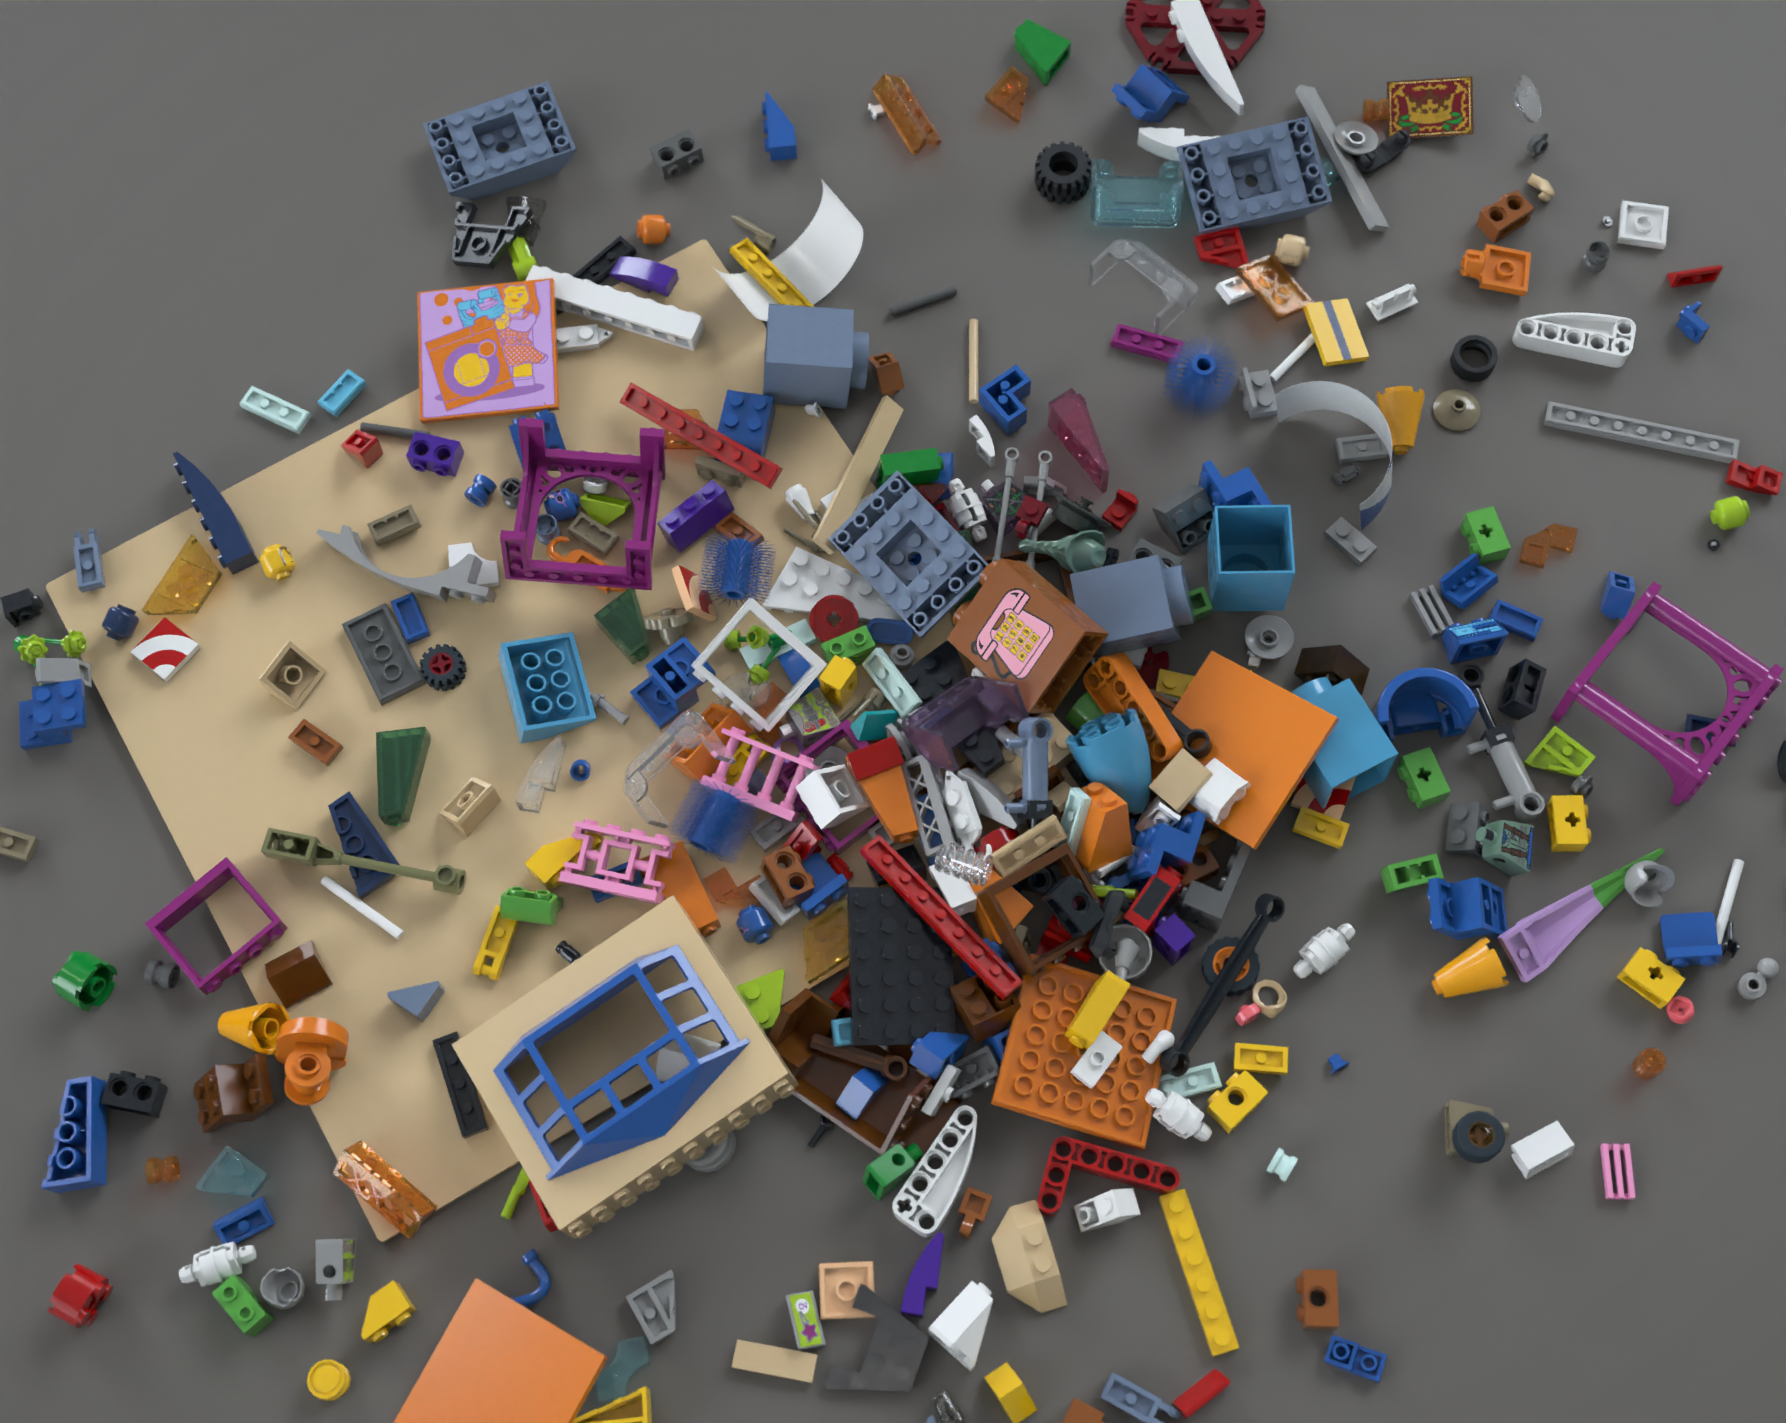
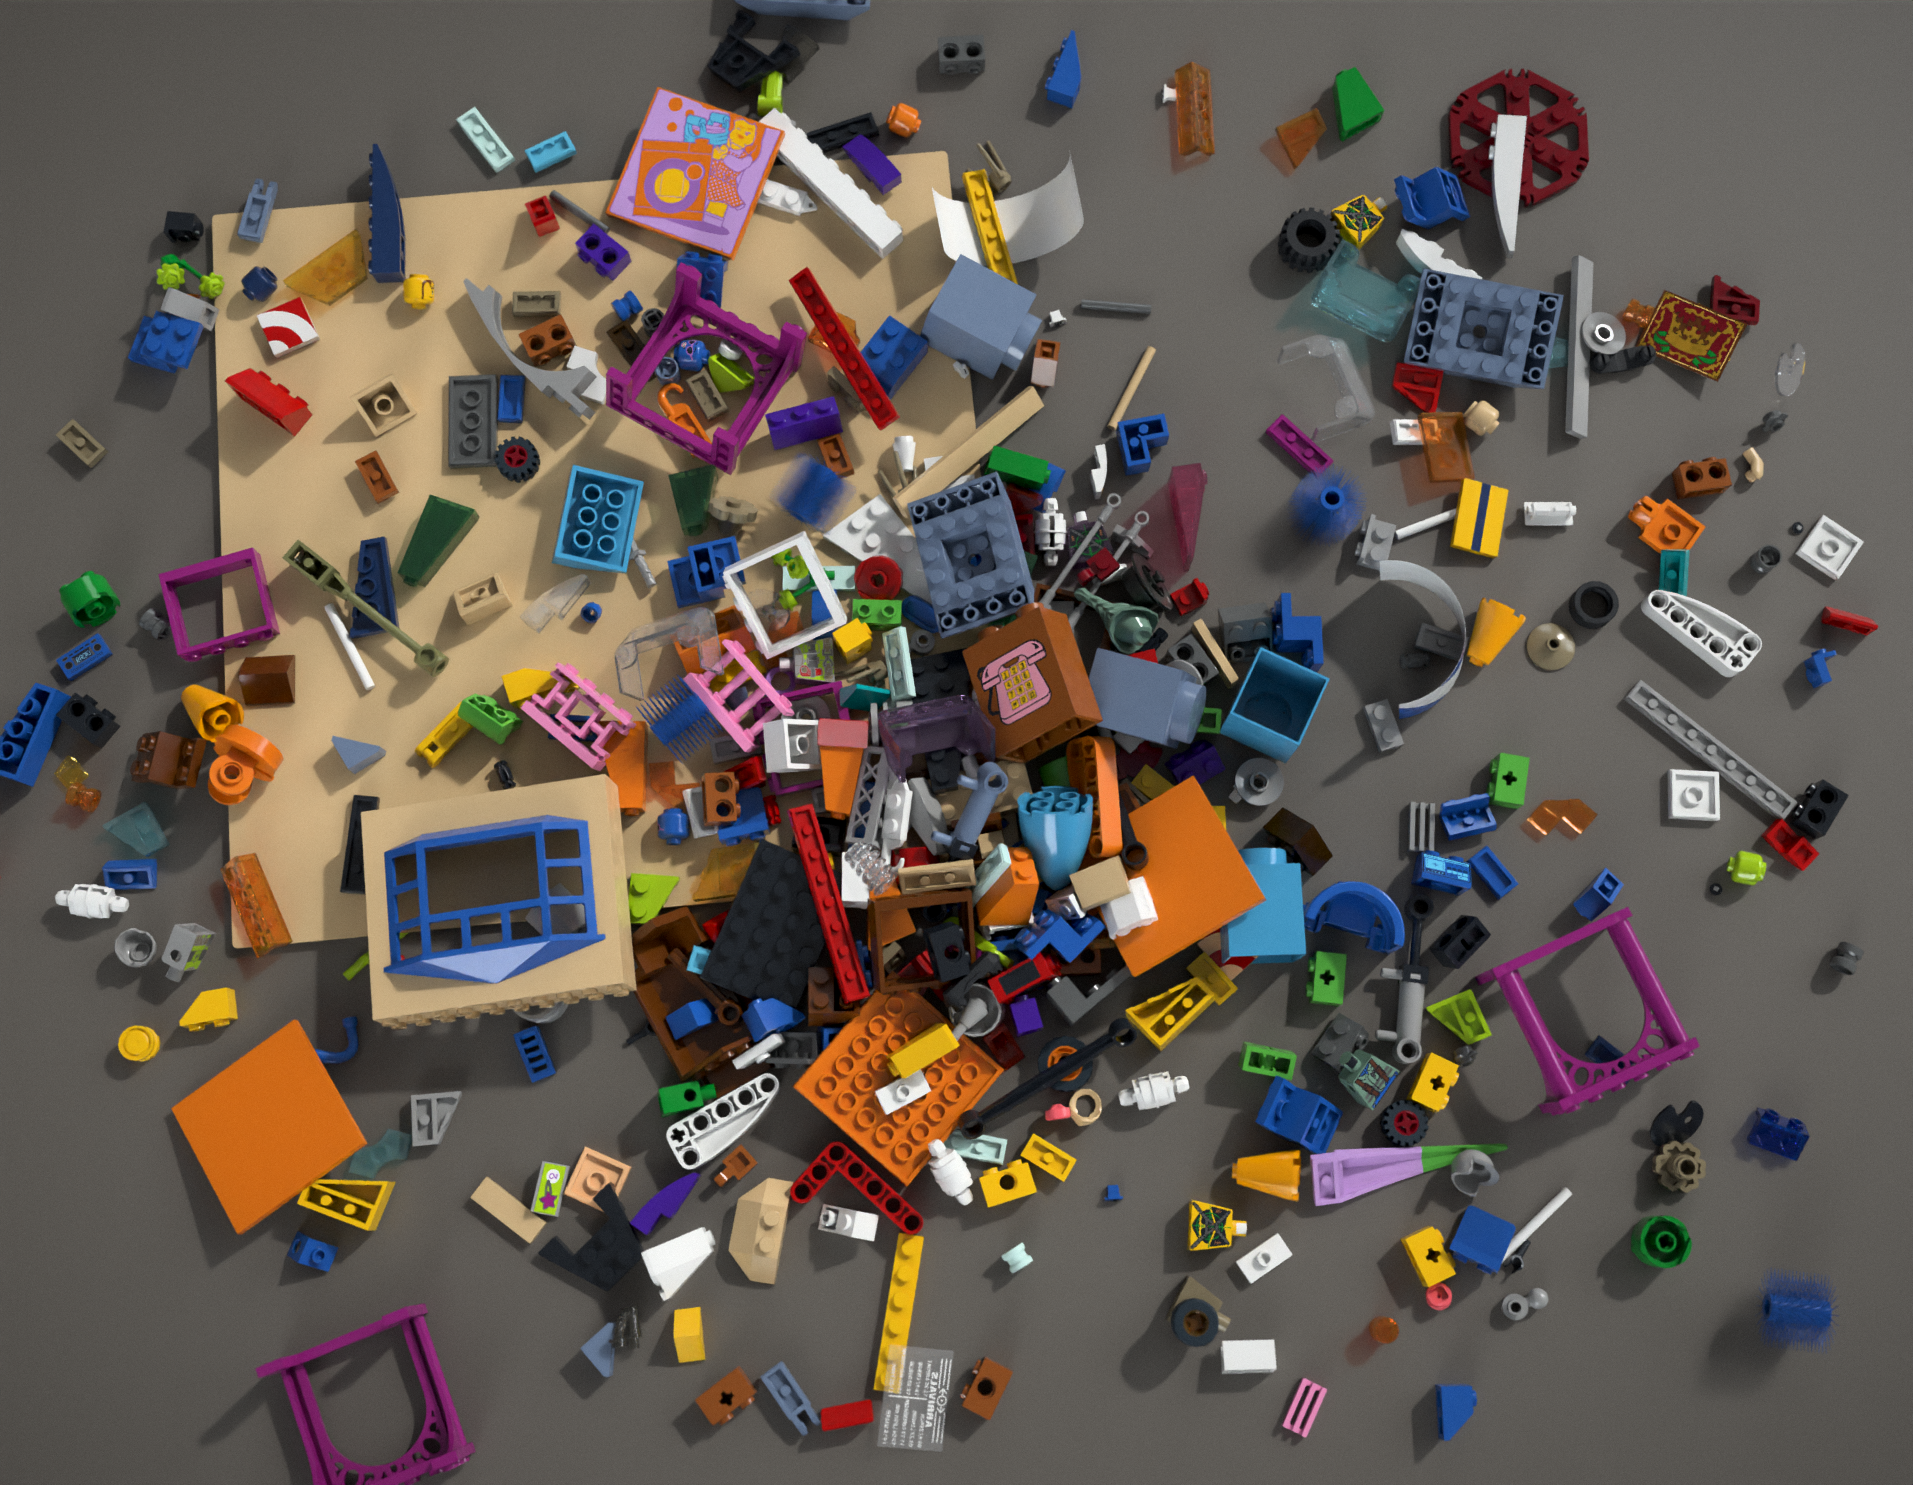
camera: 20 degrees right, 10 degrees up
bright green brick [212,1274,275,1337] -> none
light nougat tile [672,565,718,622] -> none
white arm [1142,1030,1175,1064] -> none
blue slope [1324,1335,1387,1384] -> none
none -> clear yellow slope [54,755,90,792]
none -> blue tile [56,633,113,681]
none -> red slope [225,368,313,436]
none -> blue slope [513,1025,556,1083]
none -> dark orange brick [518,314,576,367]
none -> dark brown hinge [606,320,657,382]
none -> clear sticker [877,1344,954,1452]
none -> clear red slope [982,1023,1025,1071]
none -> white piece [1049,310,1066,327]
none -> yellow wedge [1125,977,1215,1052]
none -> dark purple bracket [1165,740,1225,785]
none -> torso [1187,1200,1247,1250]
none -> tan tile [1191,619,1239,689]
none -> white plate [1235,1233,1292,1284]
none -> torso [1330,195,1387,253]
none -> black wheel [1380,1100,1429,1146]
none -> blue slope [1435,1384,1477,1441]
none -> teal slope [1659,549,1690,597]
none -> white tile [1668,769,1720,821]
none -> dark red wing [1710,275,1760,326]
none -> black brick [1790,779,1849,840]

